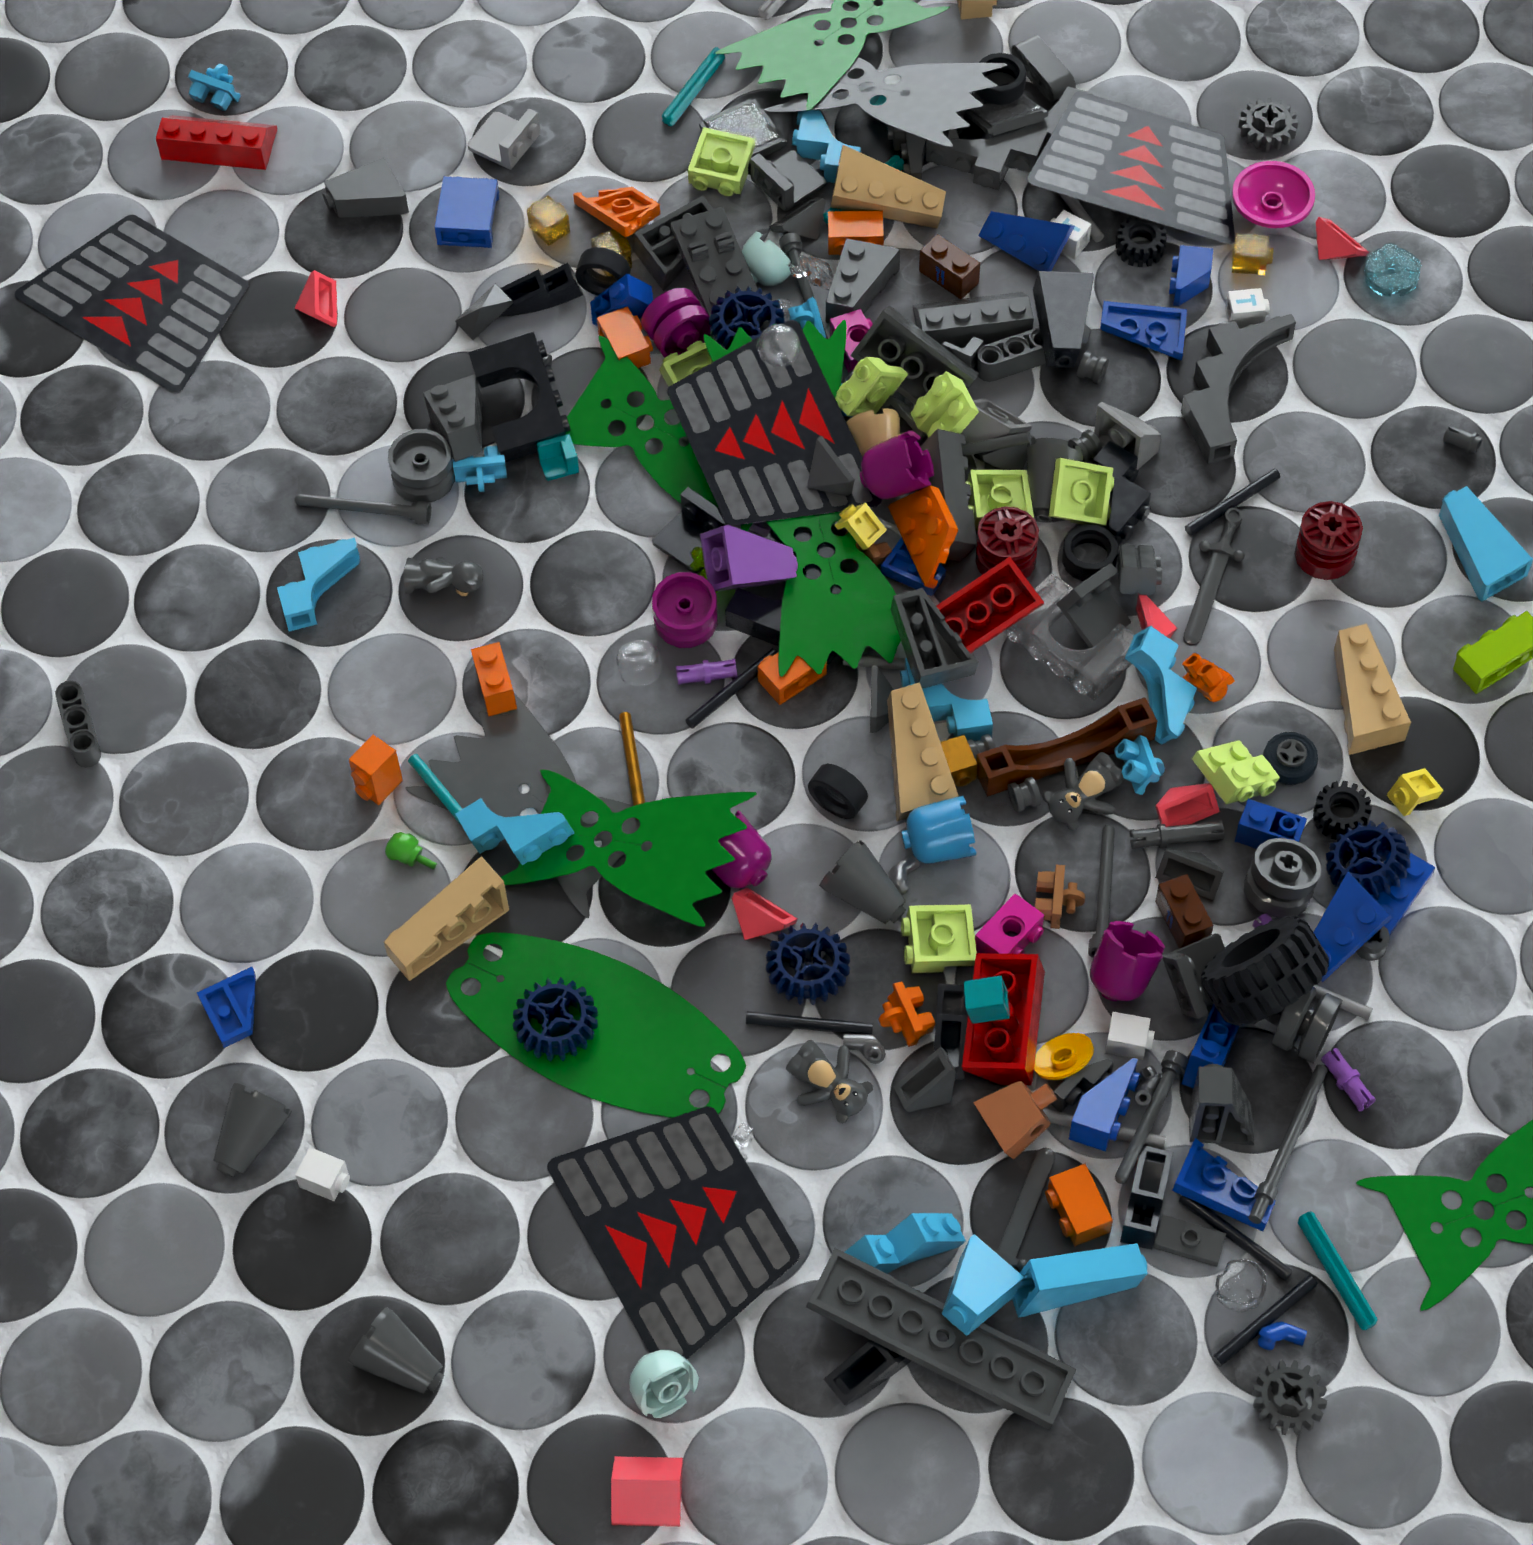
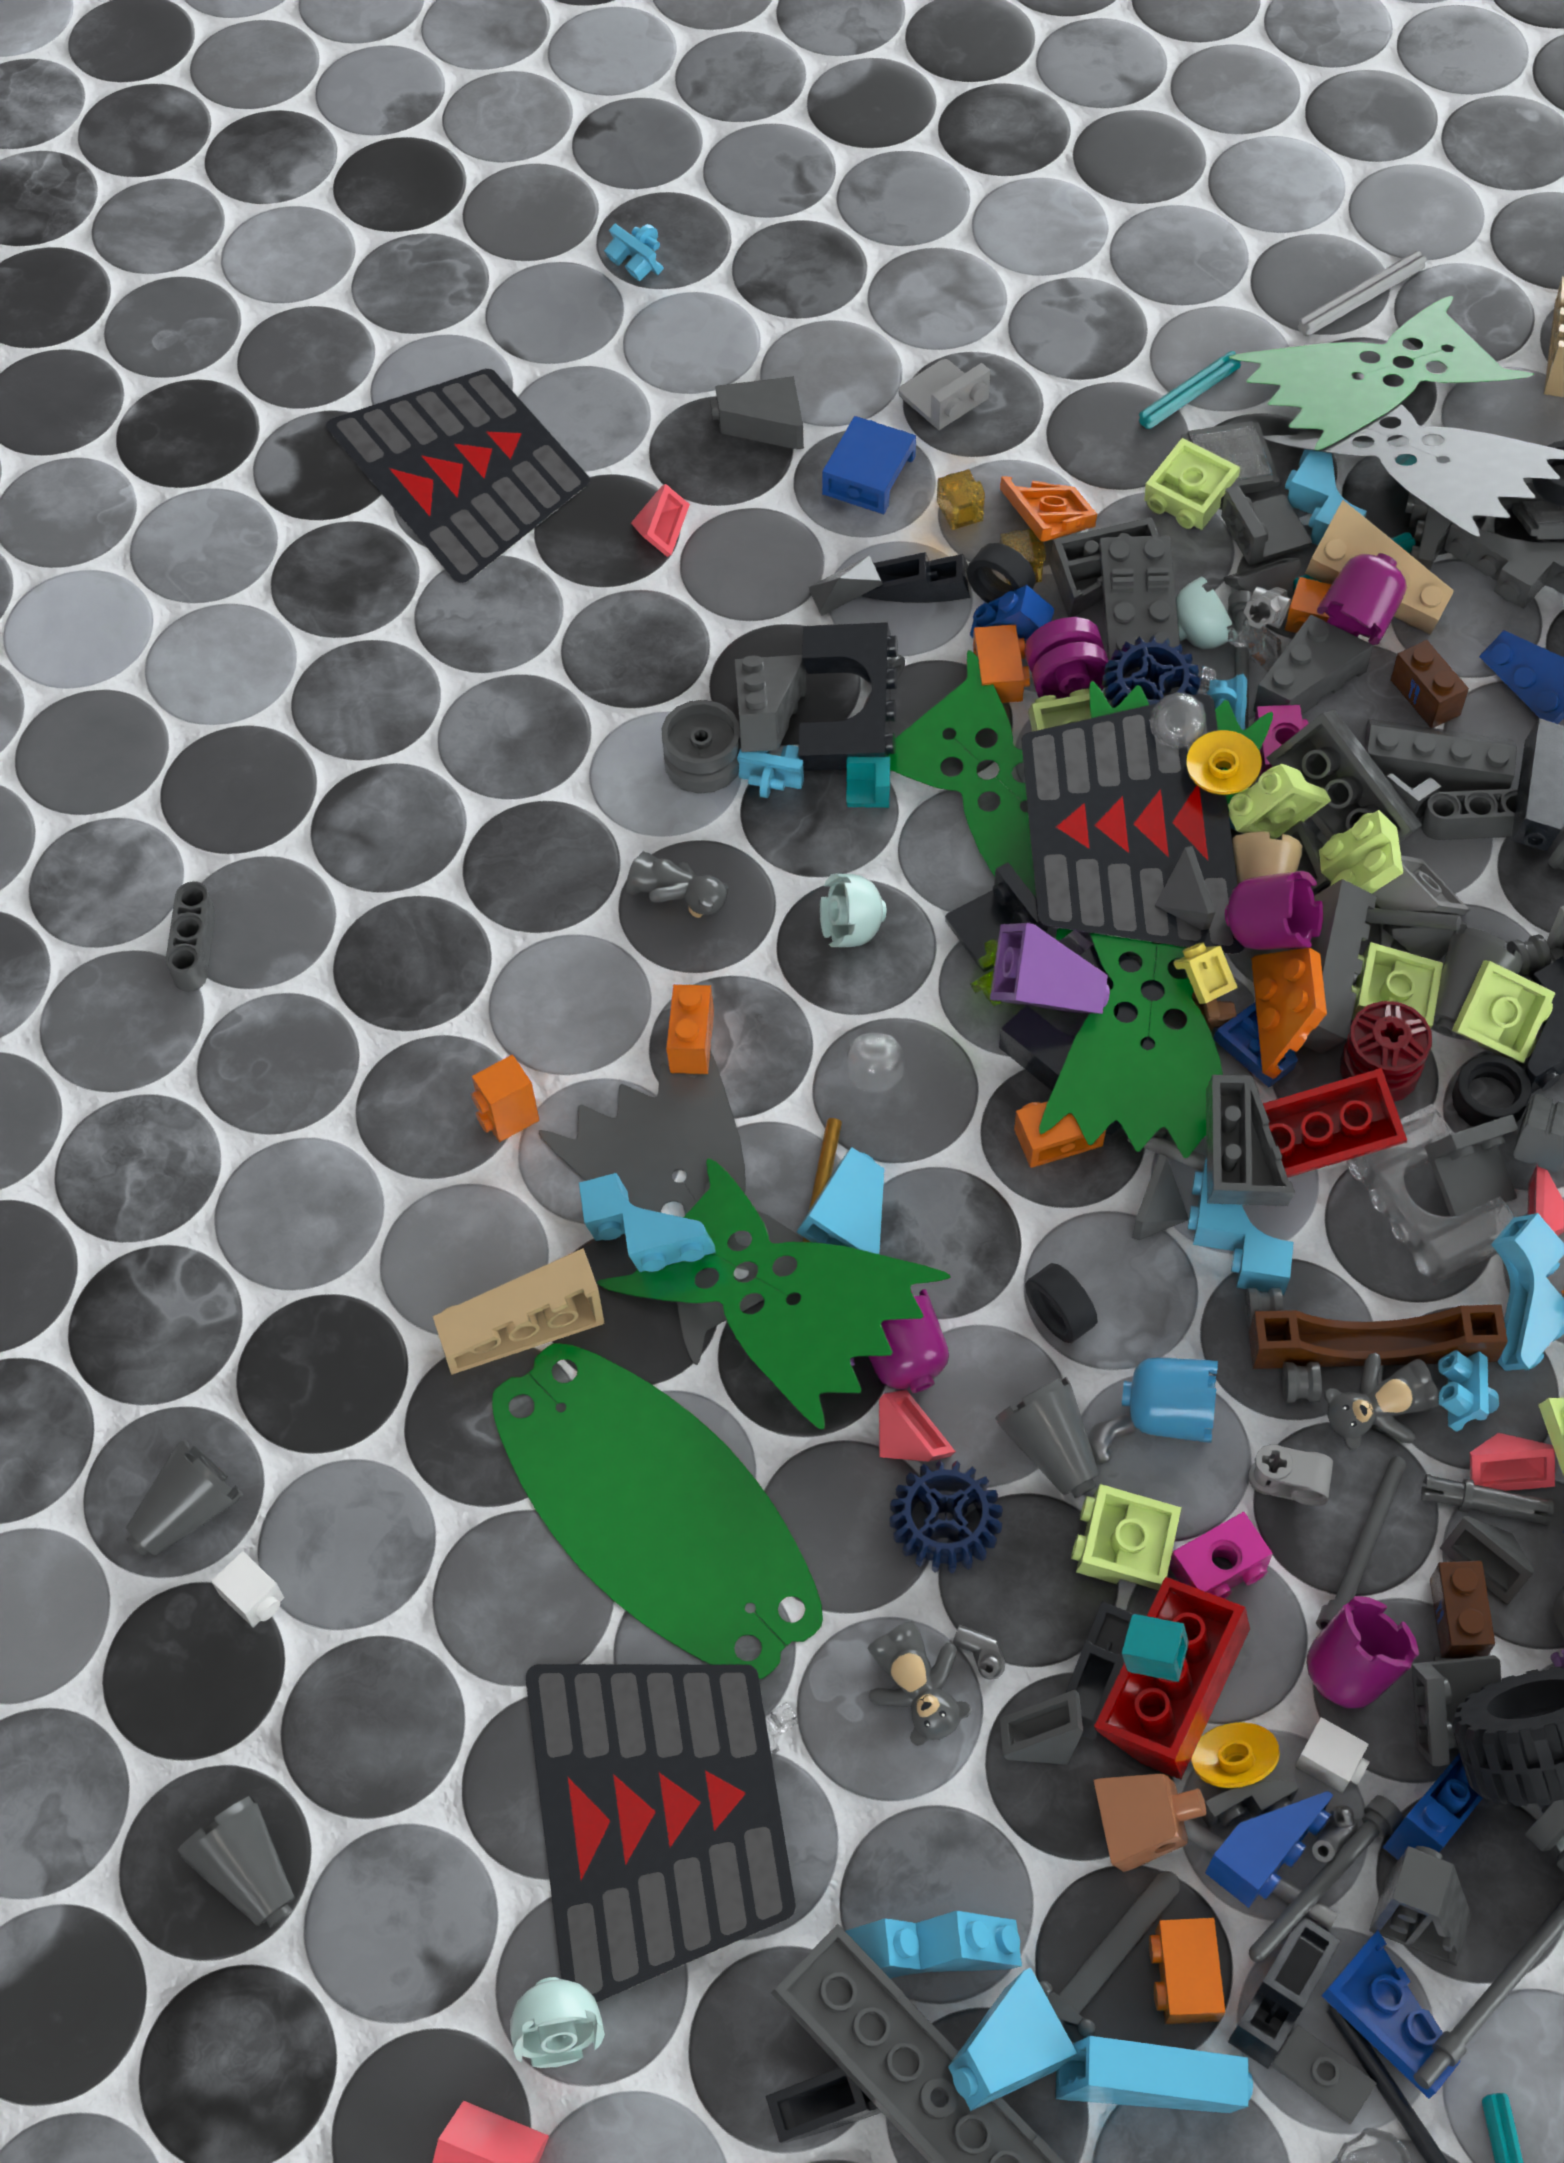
camera: 20 degrees right, 0 degrees up
red slope [156,115,277,170] -> none
blue wing [197,967,256,1048] -> none
medium azure arch [277,538,360,632] -> none
dark grey piece [295,494,432,525] -> none
bright green piece [385,832,437,870] -> none
teal bar [408,754,463,825] -> none
dark blue gear [513,977,598,1062] -> none
magenta wheel [652,572,718,648] -> none
medium lavender pin [676,659,737,685] -> none
black bar [686,648,778,729] -> none
black bar [746,1011,873,1035] -> none
orange hips [879,981,935,1047] -> none
tan wedge [887,682,959,822] -> none
pearl gold brick [941,735,977,787] -> none
medium nougat hips [1035,864,1086,929] -> none
none -> medium azure slope [796,1147,884,1254]
none -> light aqua cylinder [820,874,887,947]
none -> yellow dish [1186,730,1262,795]
none -> light grey piece [1243,586,1292,629]
none -> light grey piece [1248,1444,1333,1506]
none -> magenta cylinder [1317,553,1407,645]

